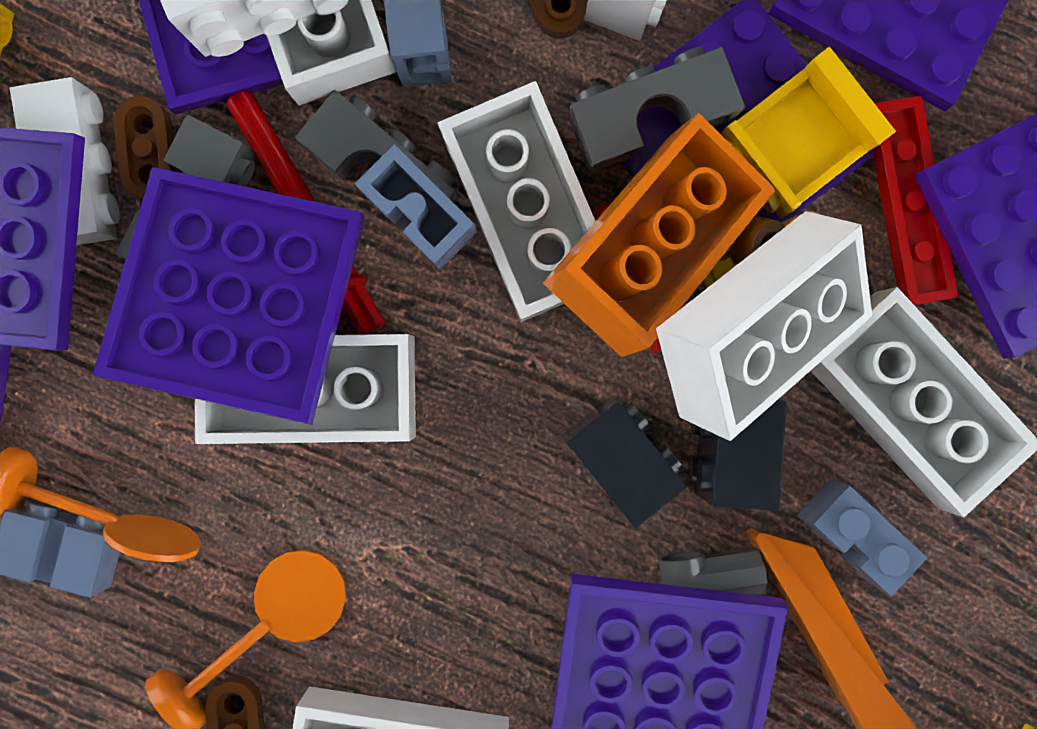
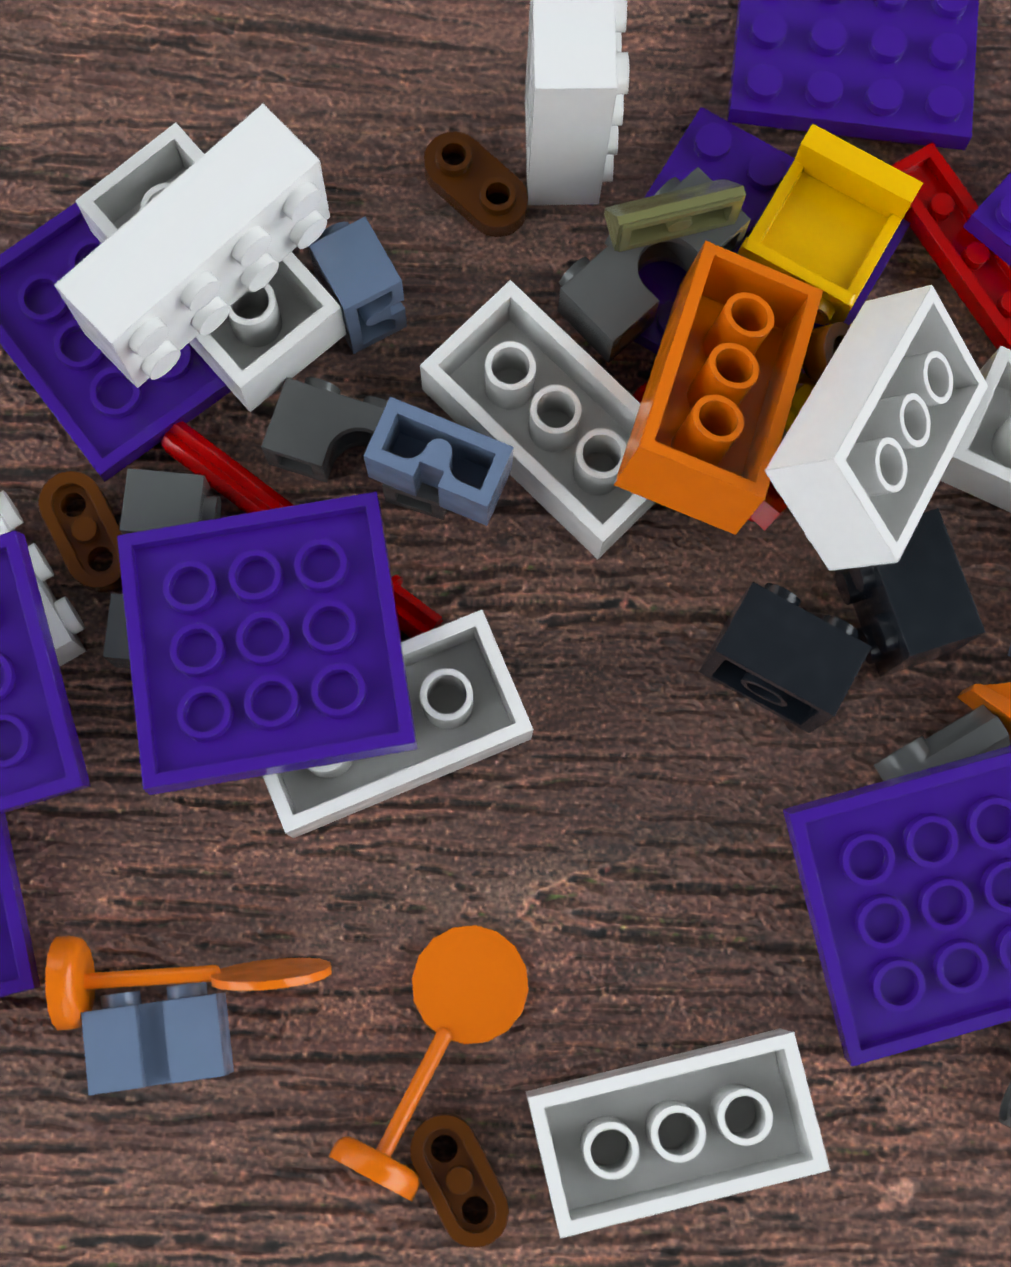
camera: 25 degrees left, 10 degrees down
none -> olive slope [604,179,746,252]

